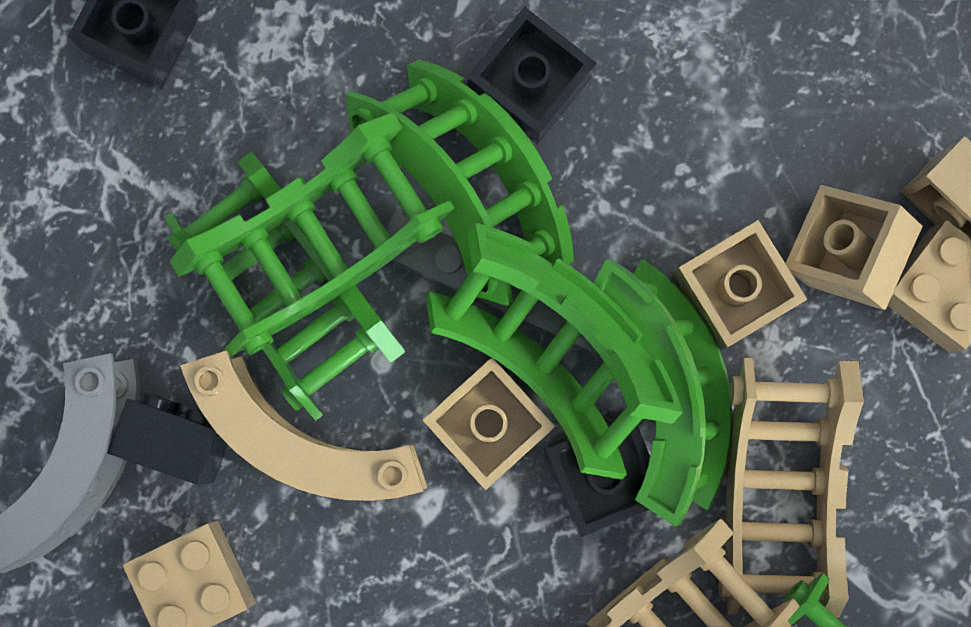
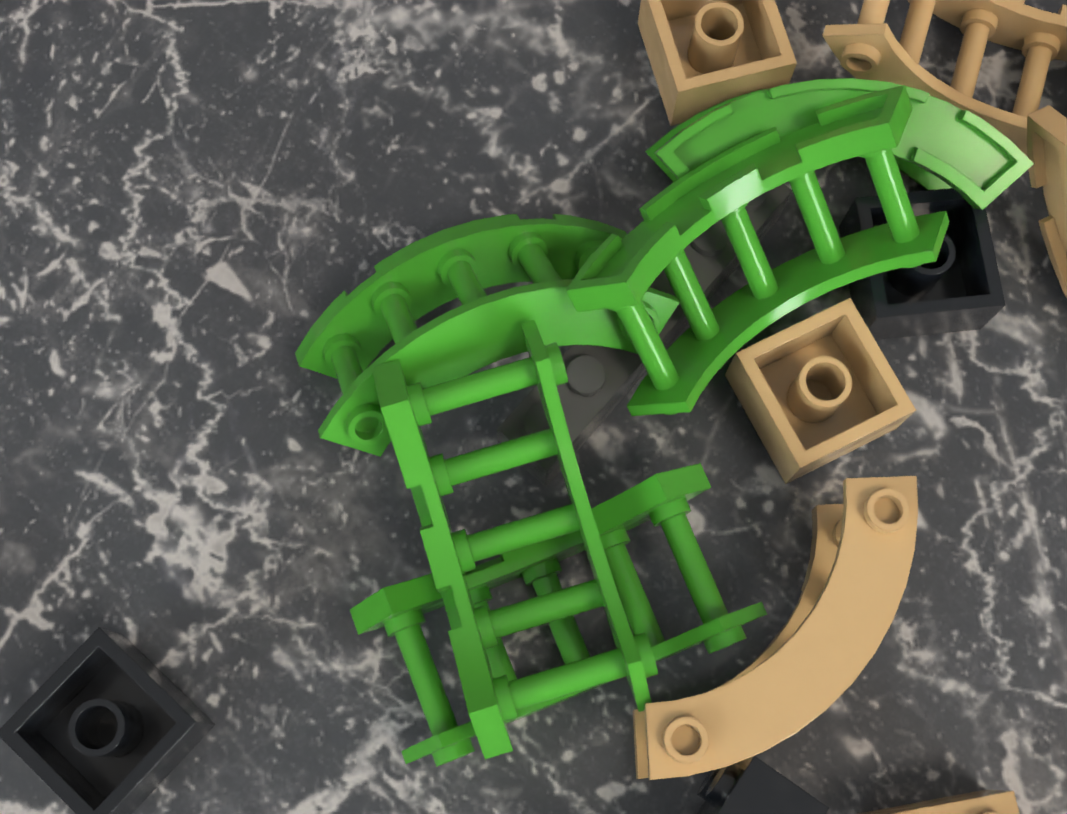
camera: 75 degrees left, 10 degrees down
black brick [467,6,597,145] -> none

